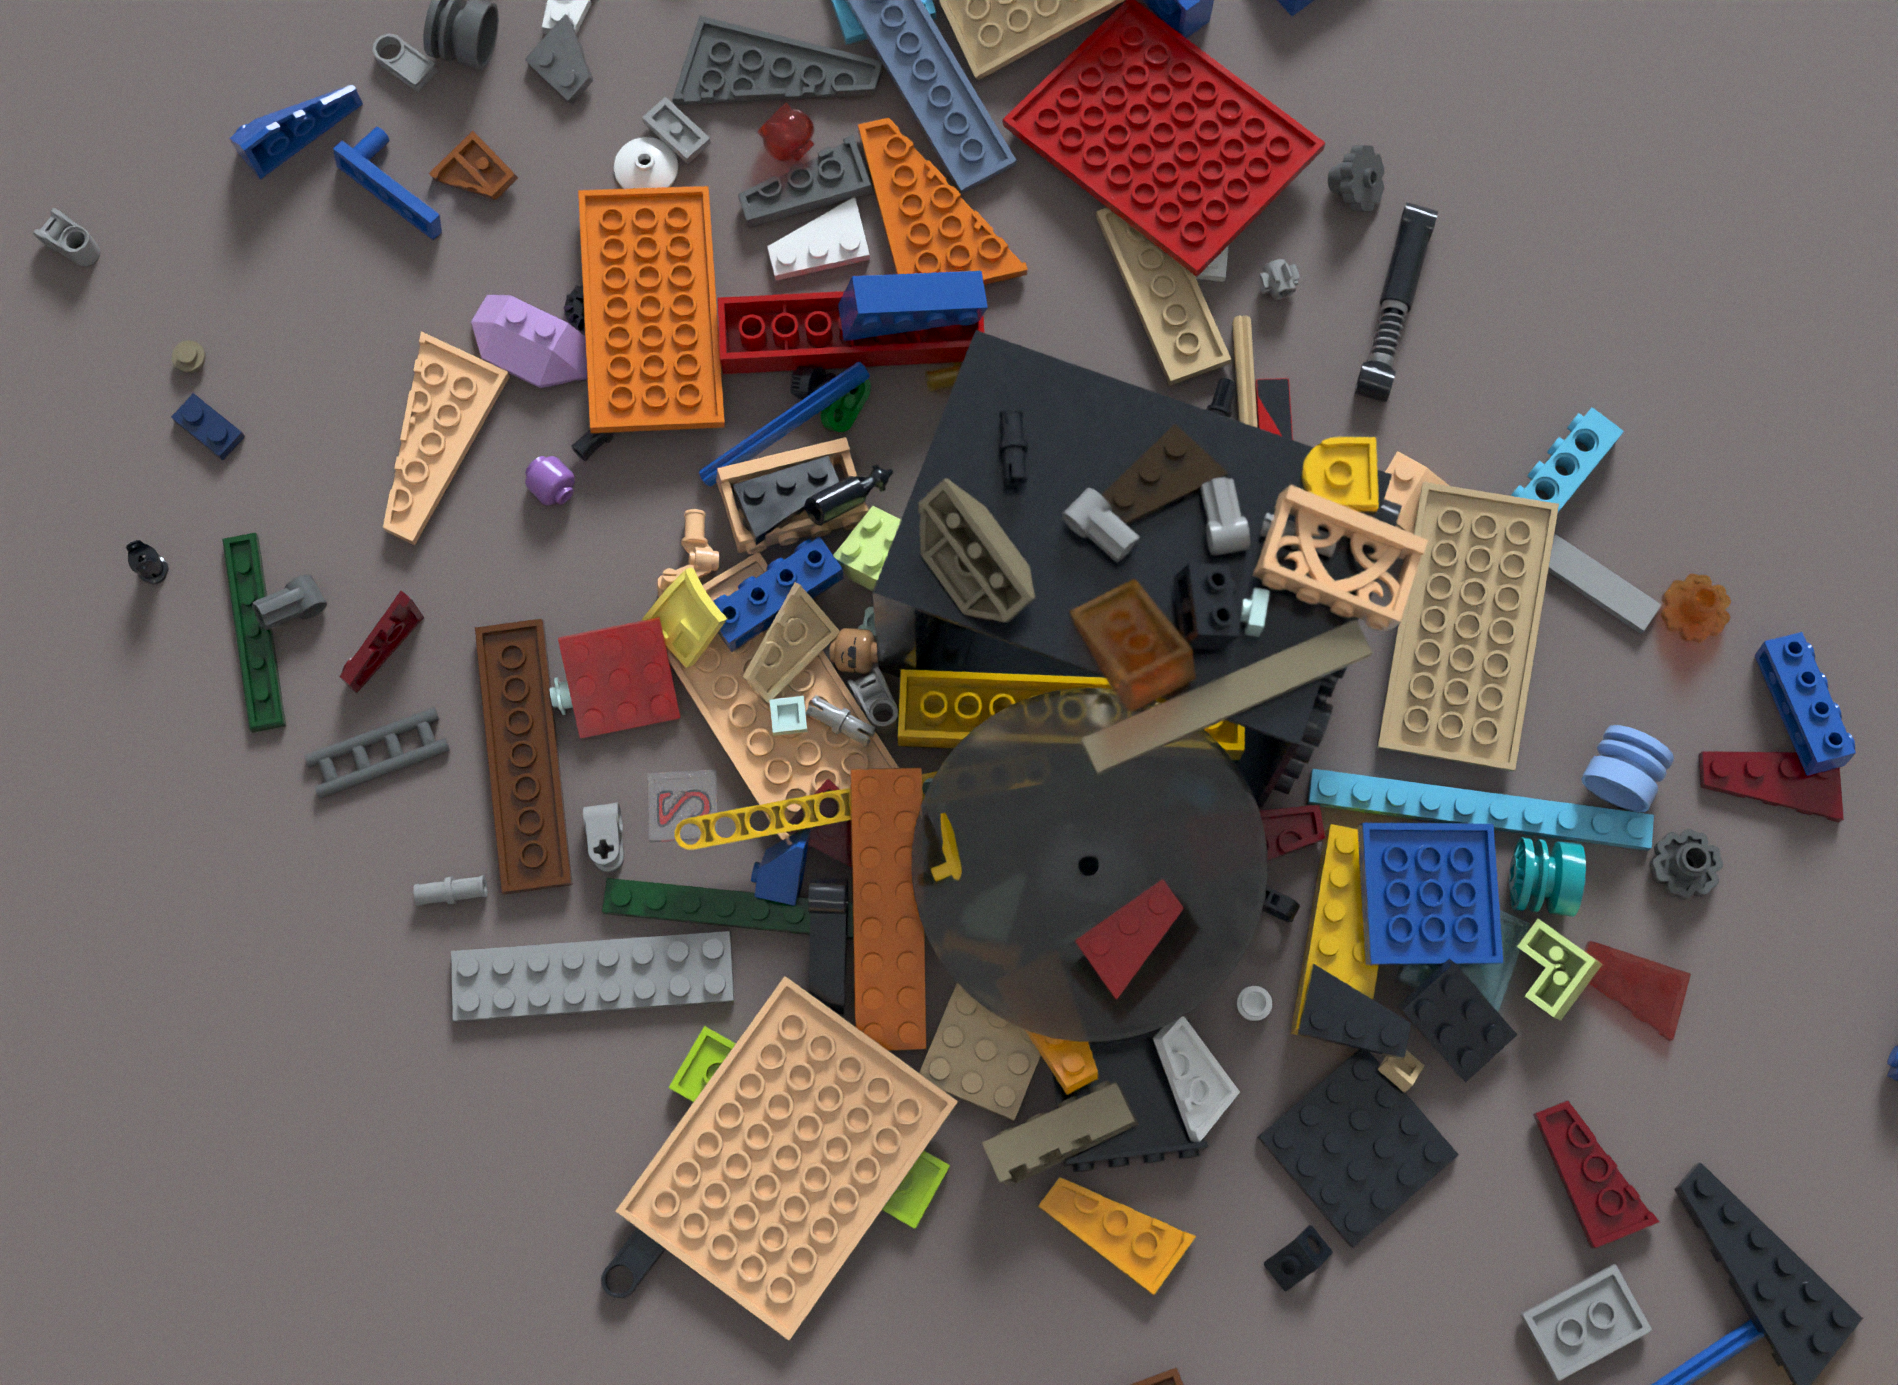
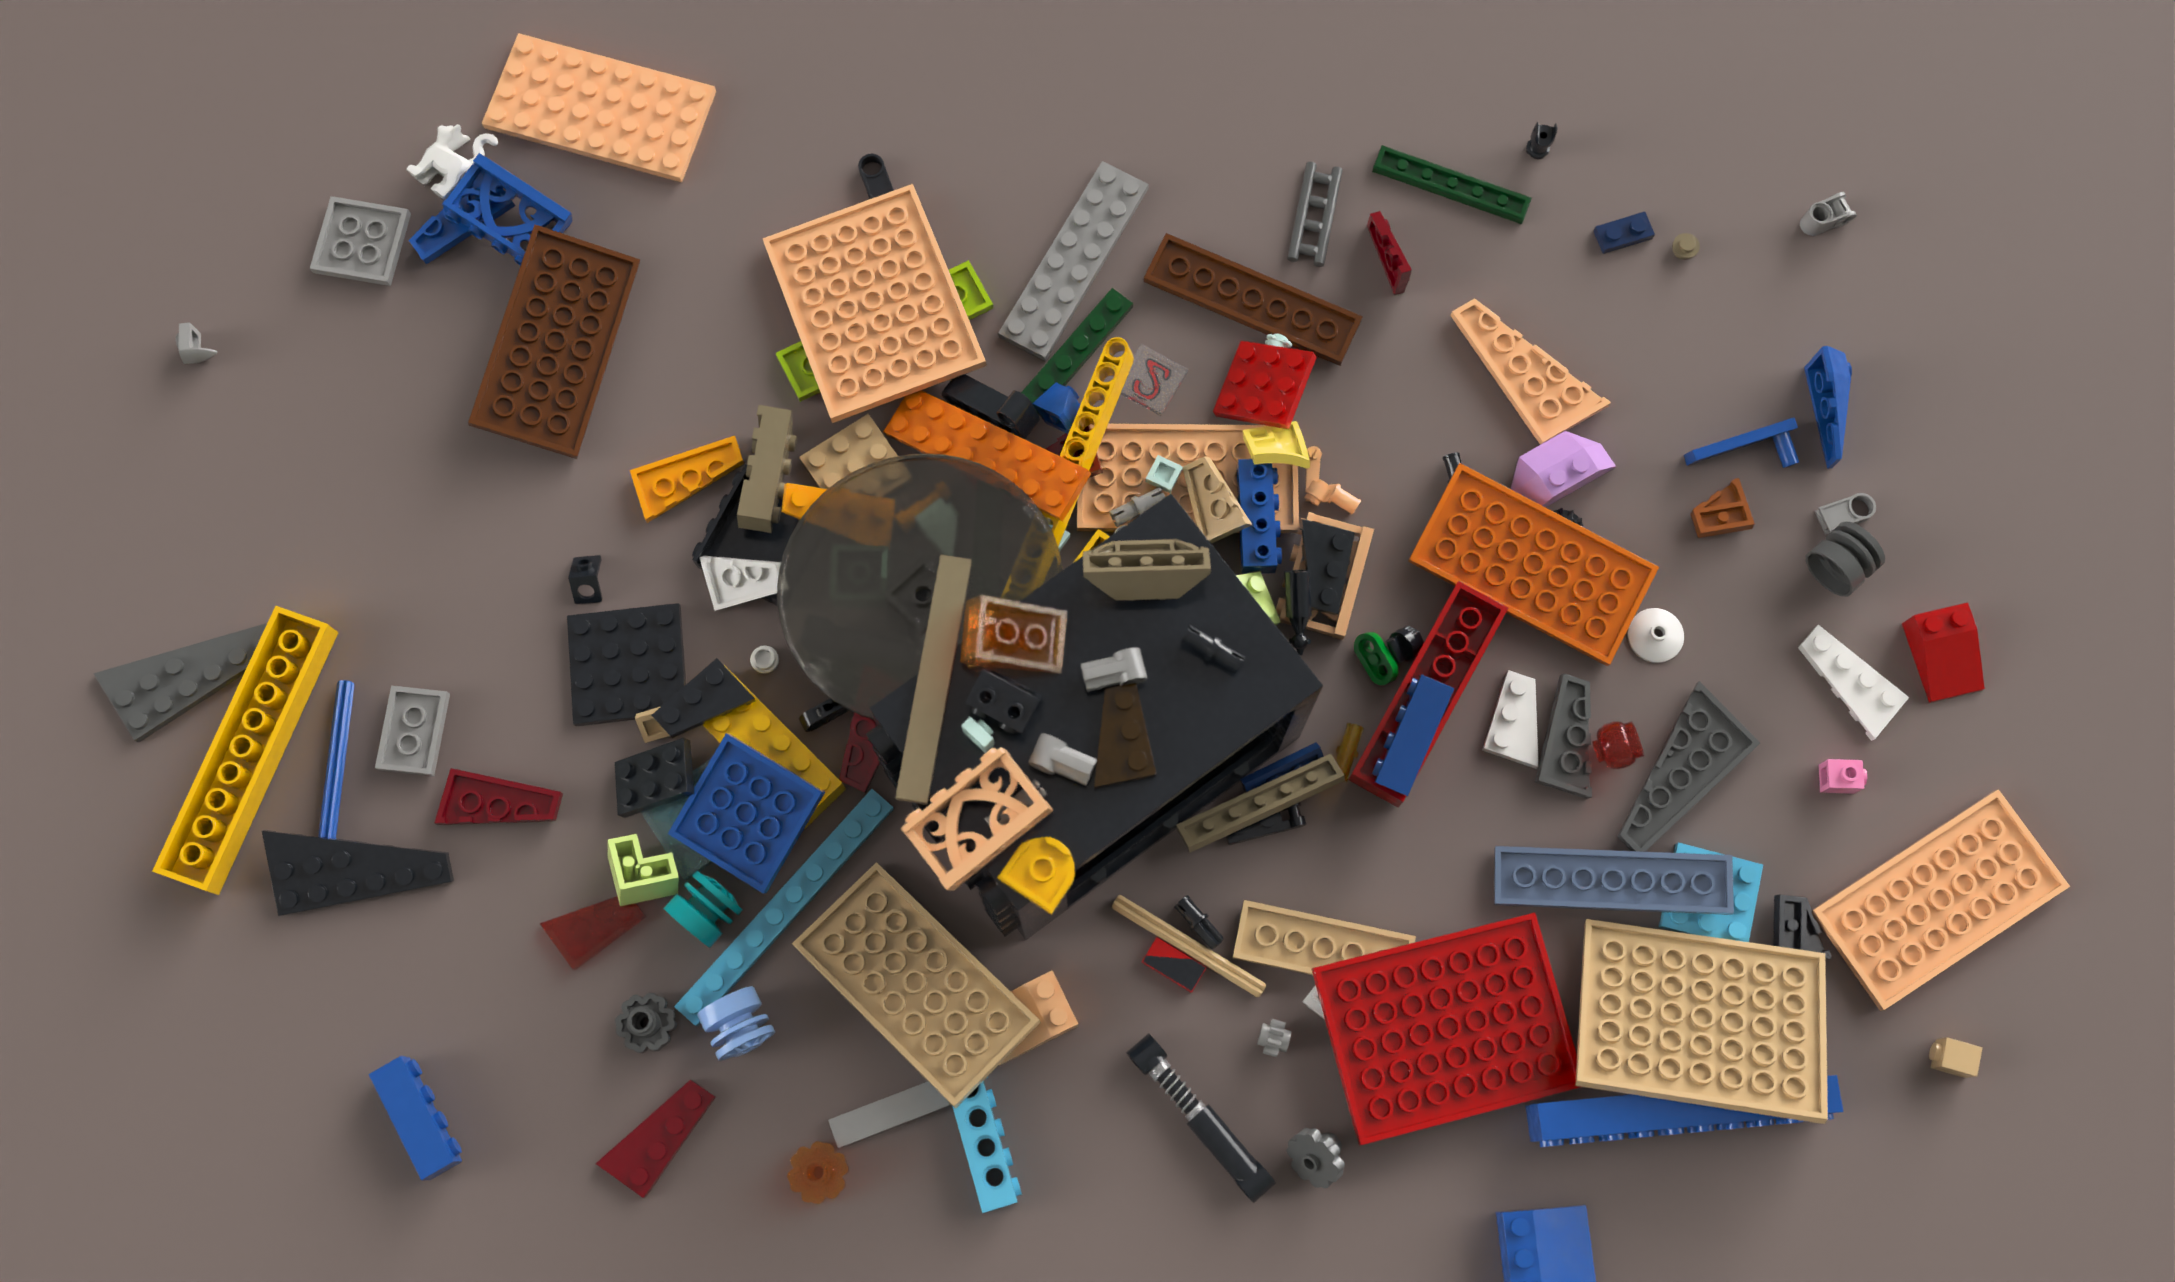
camera: 125 degrees right, 0 degrees up
dark grey piece [252,574,327,631] -> none
light grey pin [414,875,488,906] -> none
flat silver wing [525,14,593,104] -> none
medium lavender head [525,456,575,505] -> none
light grey piece [583,803,624,872] -> none
light grey plate [642,97,711,164] -> none
blue axle [699,362,870,487] -> none
orange wing [858,118,1028,285] -> none
yellow bar [931,813,962,882] -> none
red wing [1075,879,1184,1000] -> none
blue brick [1754,632,1856,776] -> none

